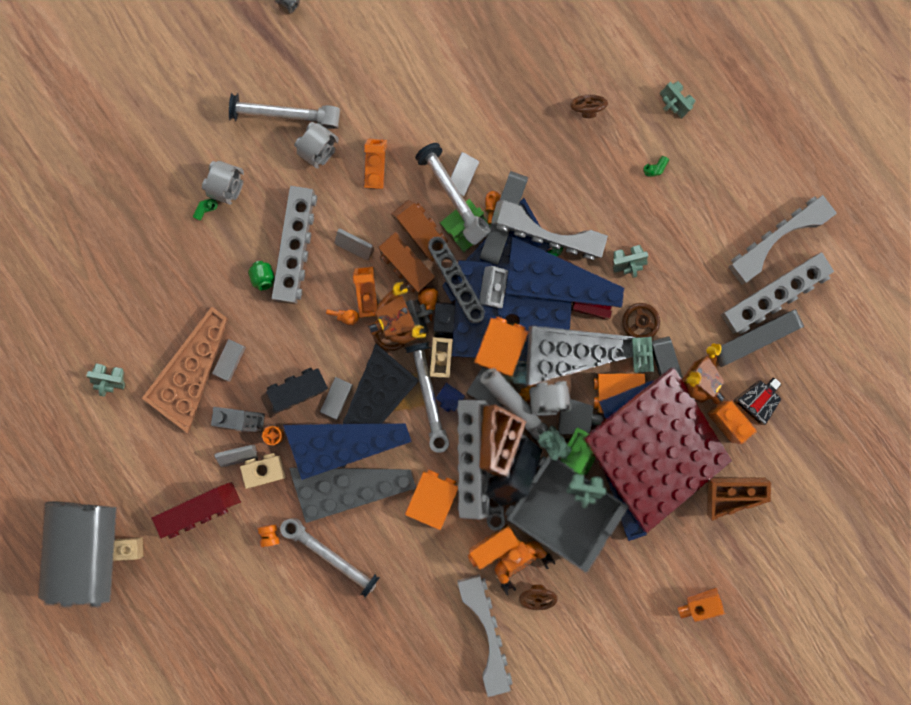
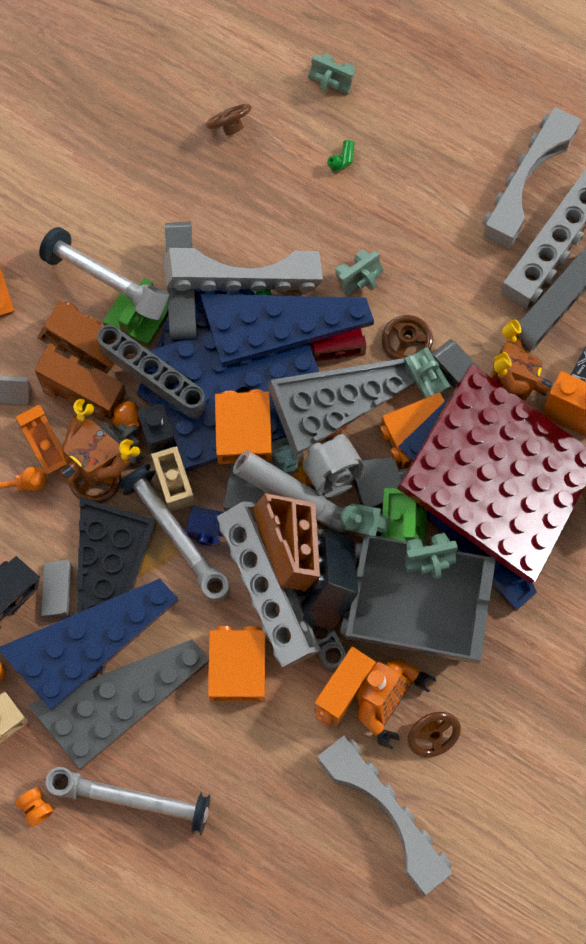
camera: 25 degrees left, 15 degrees down
slope [451,152,479,196] -> none
light grey slope [479,266,508,308] -> none
orange piece [485,191,501,224] -> none

